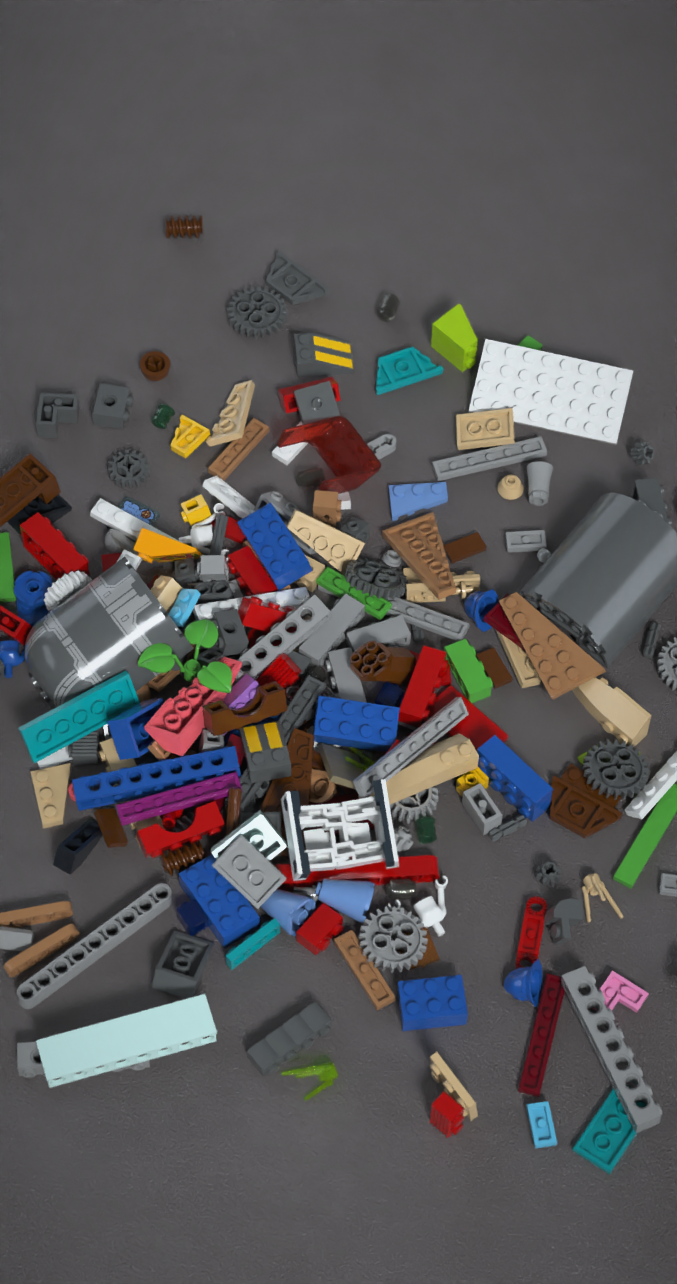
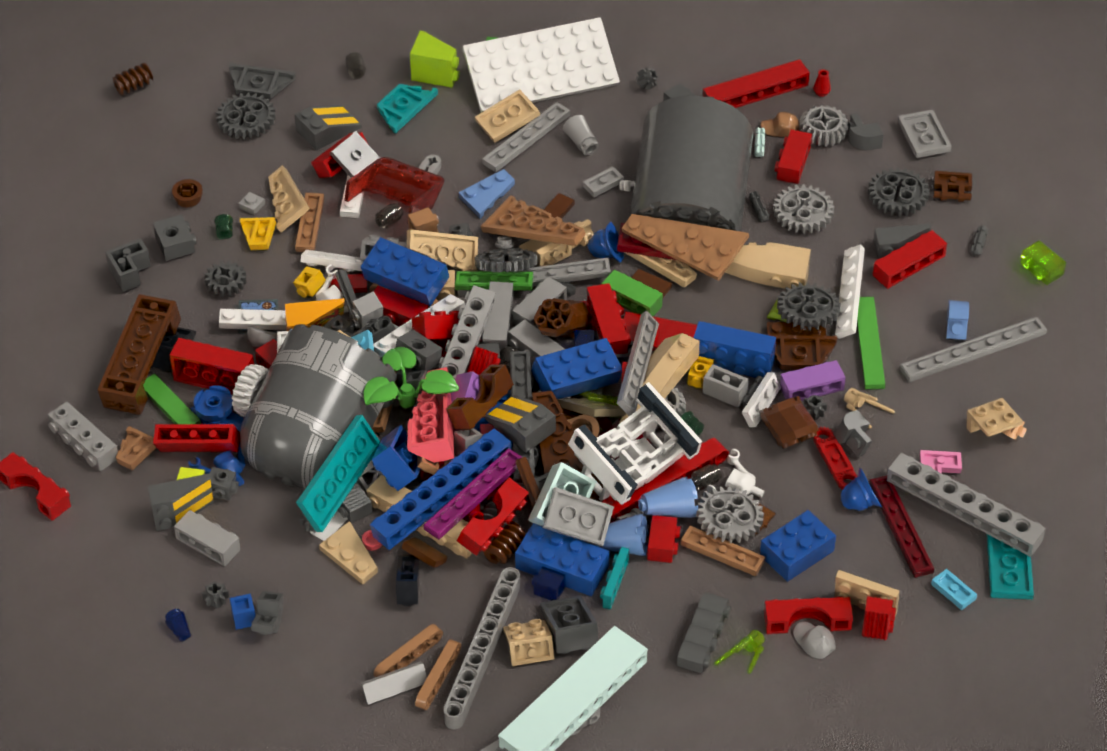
camera: 30 degrees left, 10 degrees down
tan cone [497,475,524,500] -> none
none -> light grey plate [239,192,265,215]
none -> tan bracket [503,619,555,666]
none -> white plate [742,372,781,427]
none -> reddish brown brick [759,396,819,449]
none -> red arch [764,596,853,634]
none -> medium lavender brick [780,360,846,401]
none -> light grey piece [793,621,836,659]

